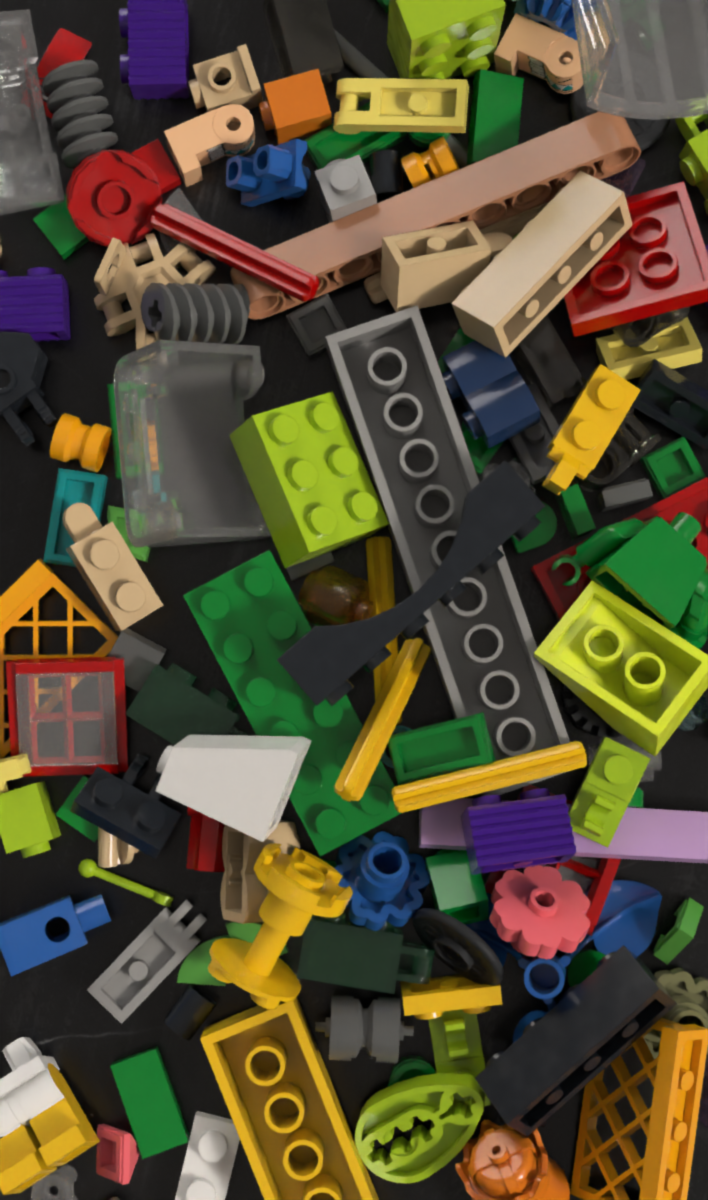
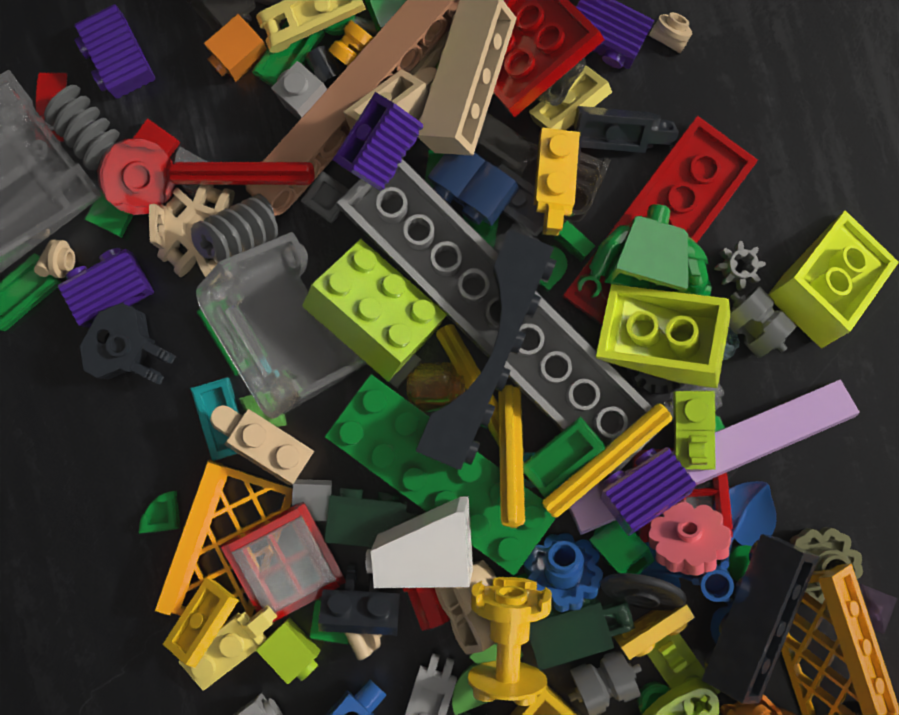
camera: 25 degrees left, 0 degrees up
light orange wheel [50,413,112,473] -> none
lime hinge [78,859,174,907] -> none
light nougat leg [164,104,255,187] -> none
tan brick [188,44,263,112] -> none
blue hips [226,139,311,207] -> none
dark grey tile [595,478,653,513] -> none
green tile [640,436,706,500] -> none
bright green tile [653,898,704,965] -> none
none -> dark purple brick [332,92,423,191]

